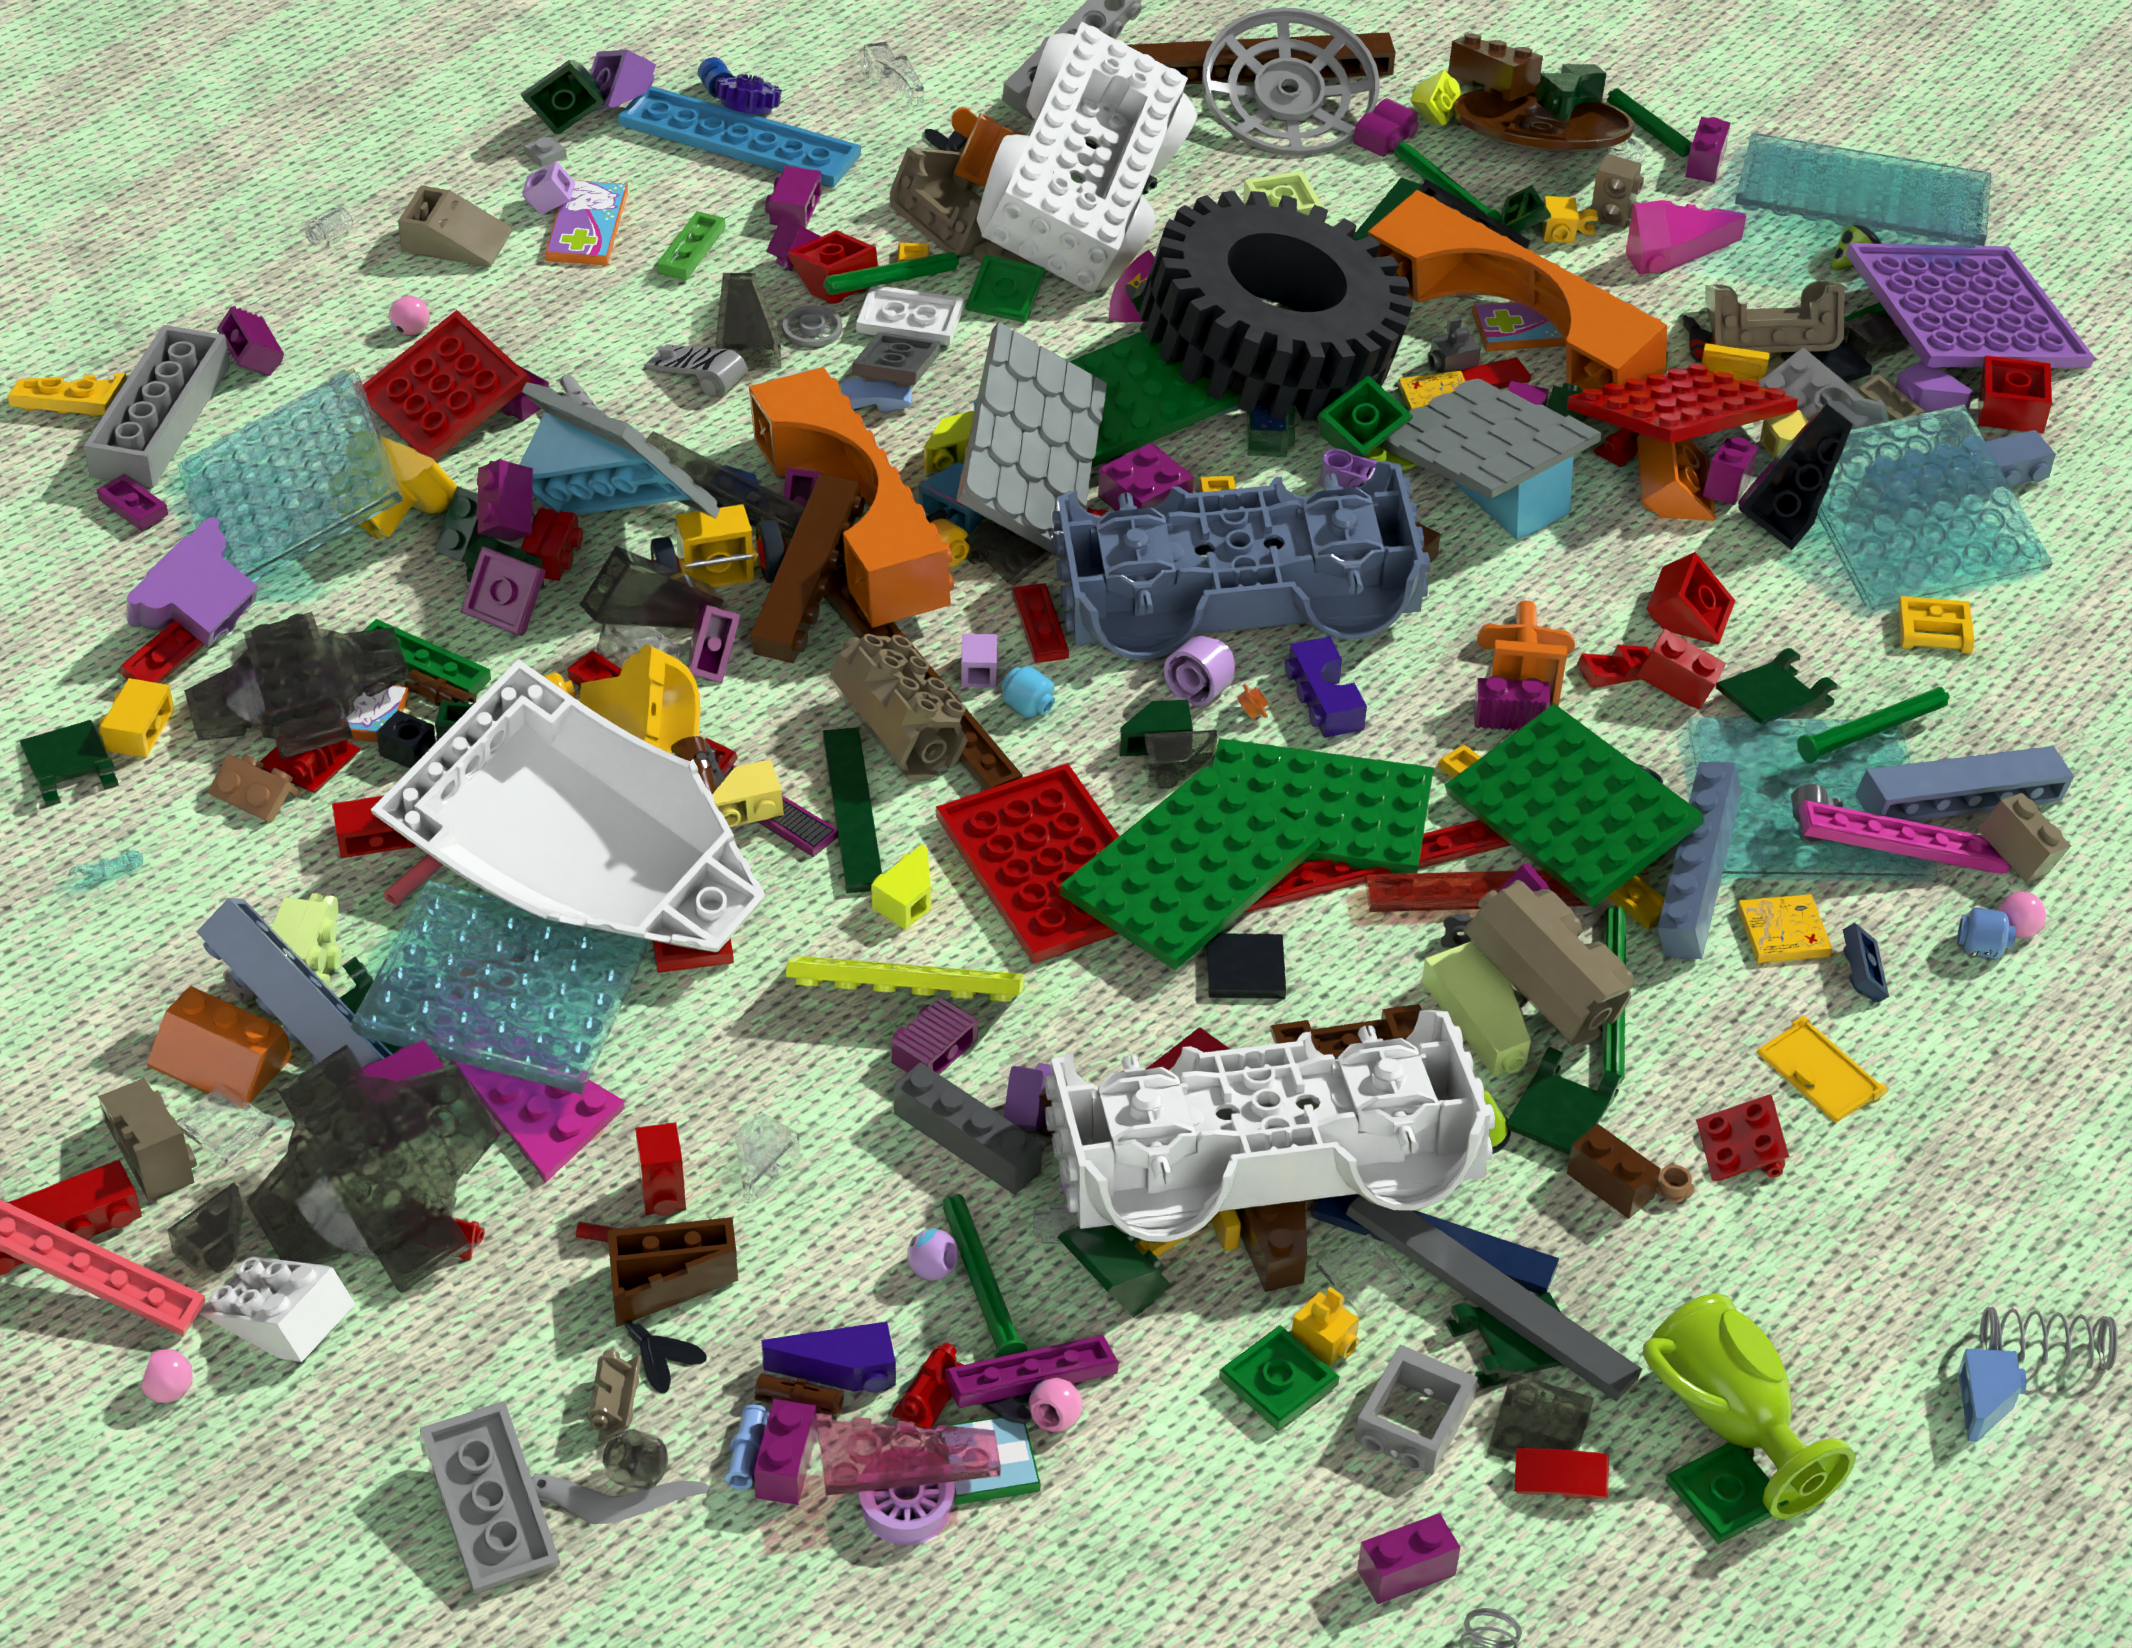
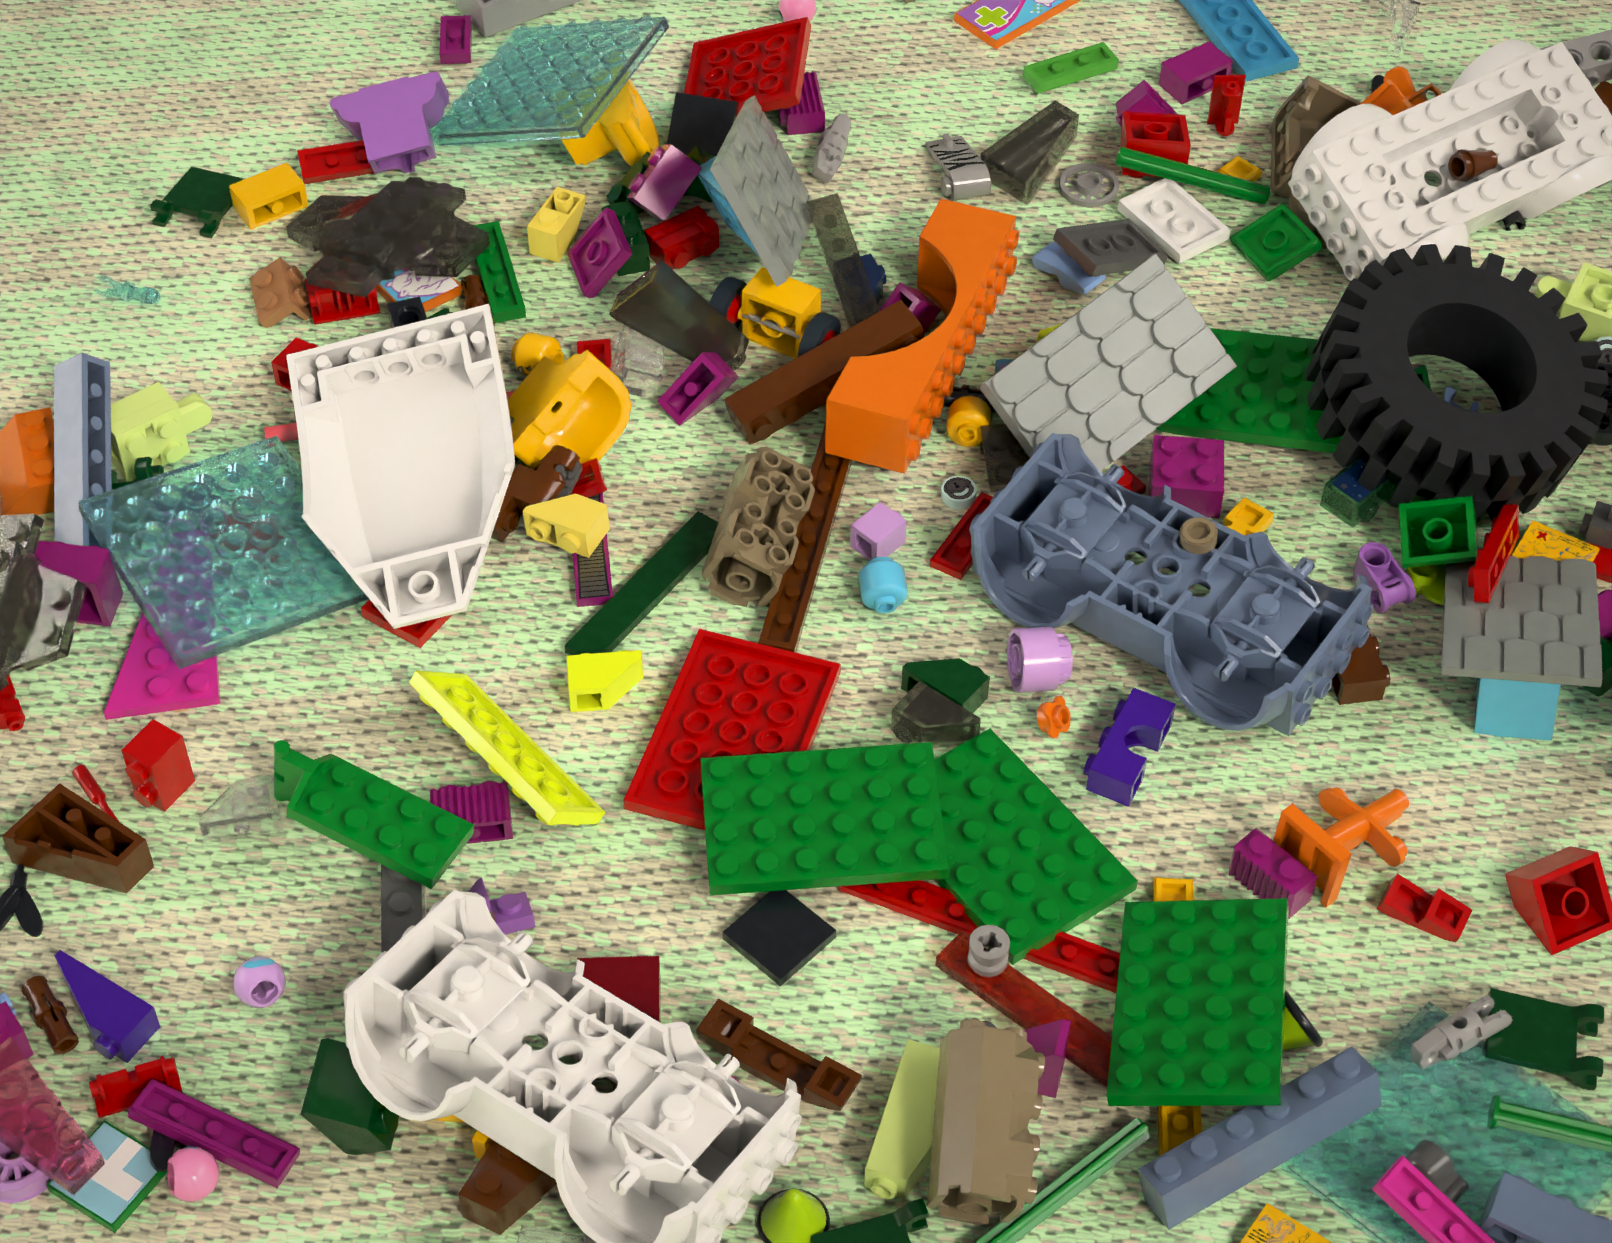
camera: 45 degrees right, 5 degrees up
green axle [943,1194,1028,1358] -> none
red brick [1636,629,1726,709] -> none
none -> green hinge [274,740,474,889]
none -> light yellow slope [527,187,586,263]
none -> black tile [667,92,739,157]
none -> tile [941,476,977,509]
none -> light grey wheel [967,925,1010,977]
none -> dark tan tile [1180,517,1218,554]
none -> red hinge [1207,75,1246,136]
none -> light grey hinge [1411,995,1513,1070]
none -> reddish brown cone [1448,149,1498,182]
none -> red plate [1468,504,1519,603]

